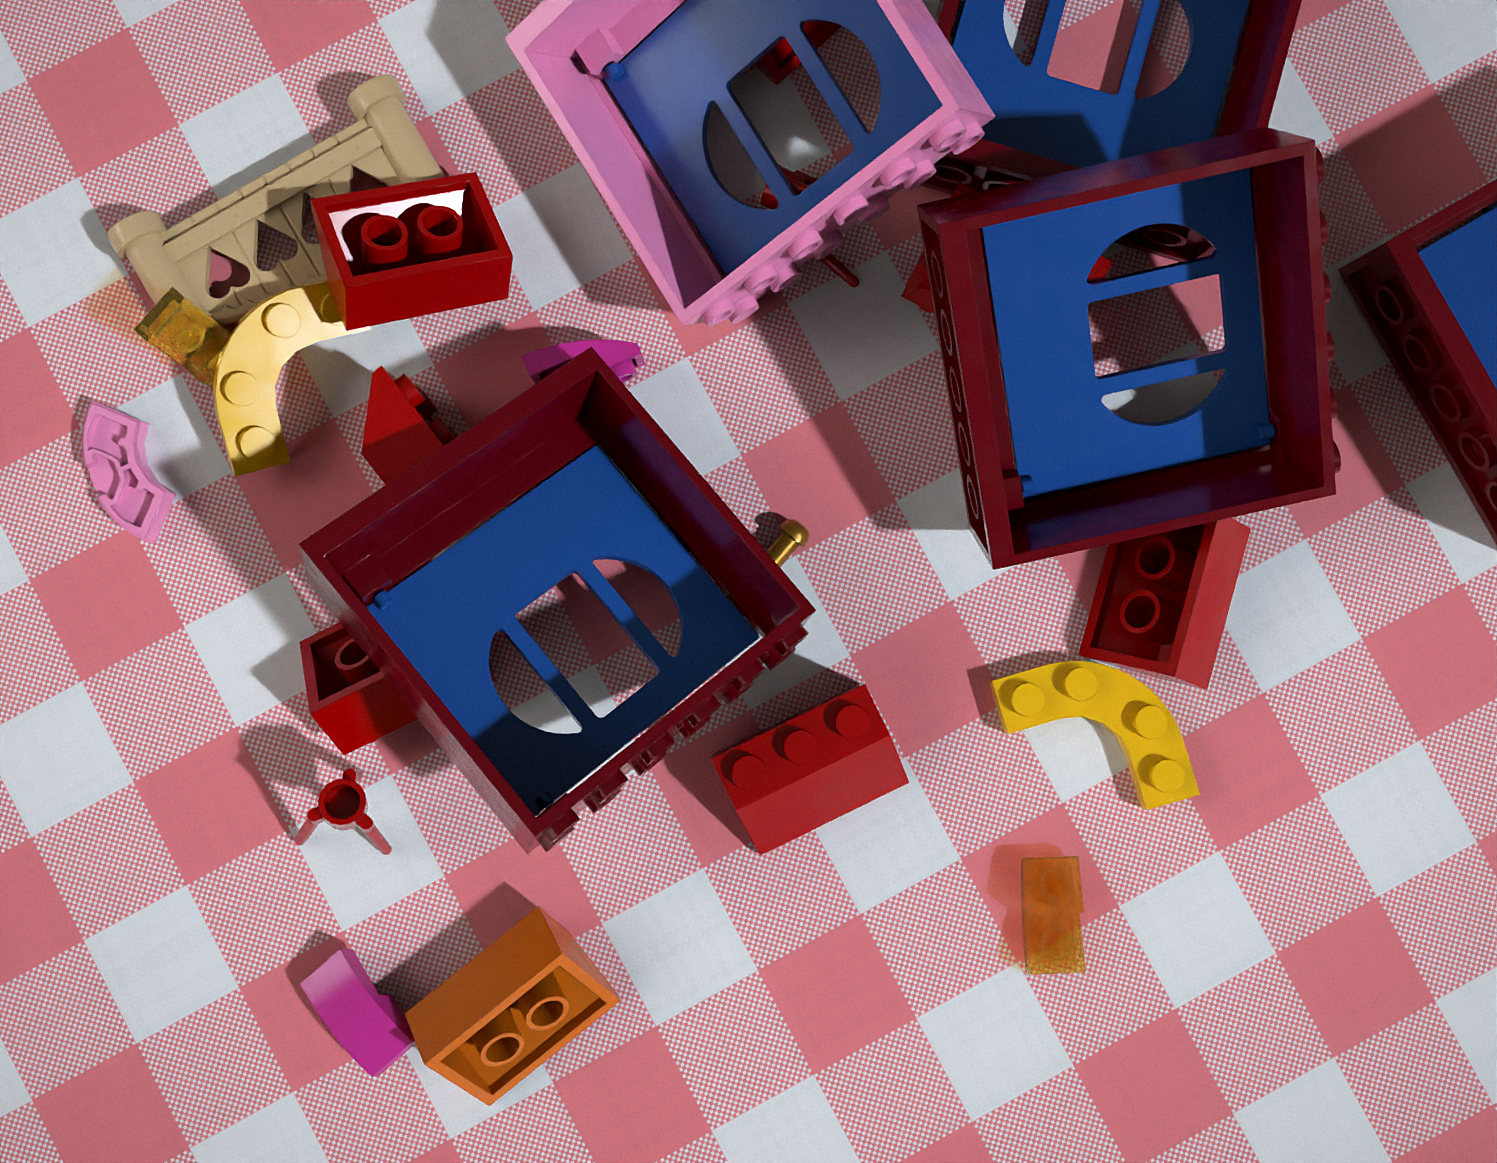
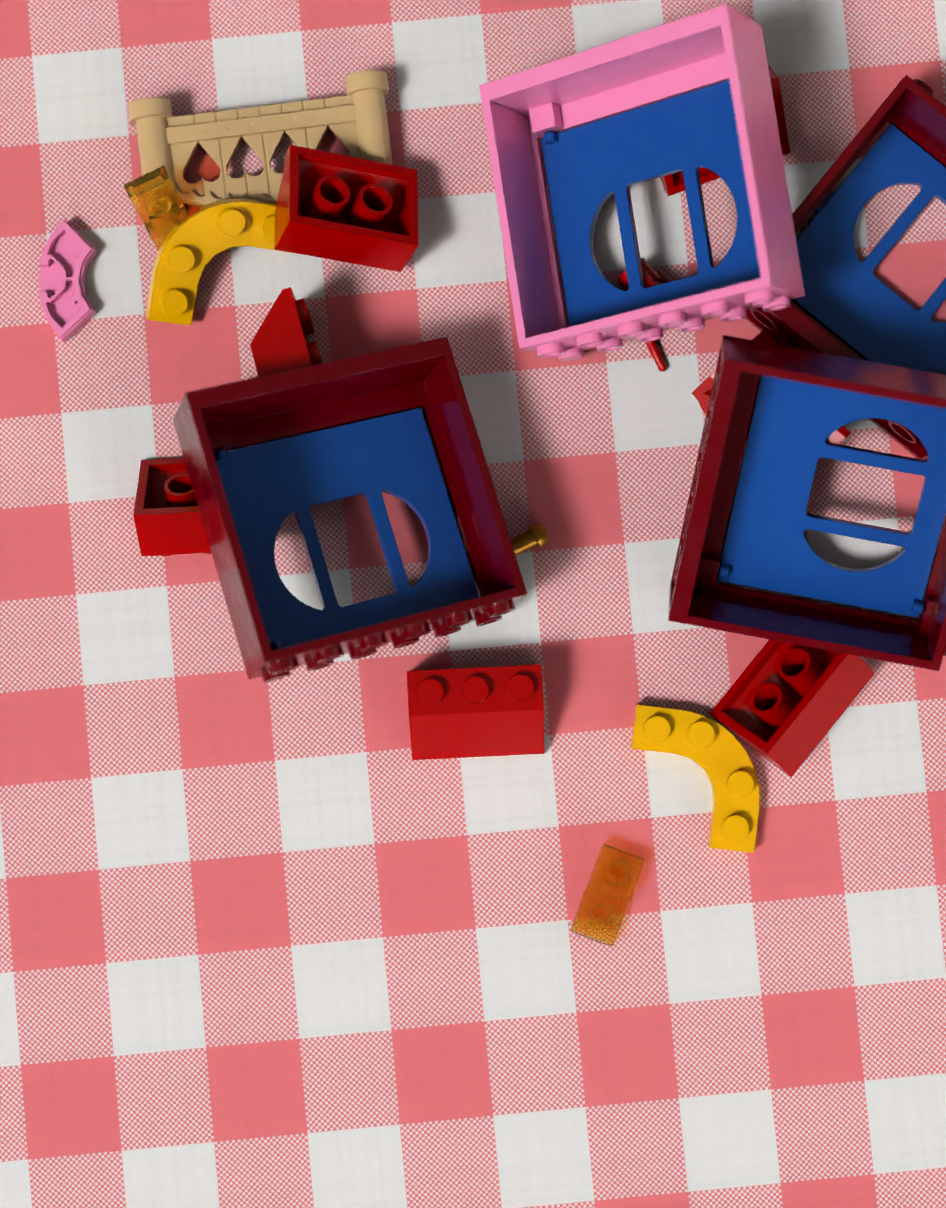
camera: 25 degrees right, 0 degrees up
red plant [294,768,392,855] -> none
dark pink slope [300,949,416,1077] -> none
orange slope [405,906,621,1106] -> none
dark pink slope [521,339,645,384] -> none

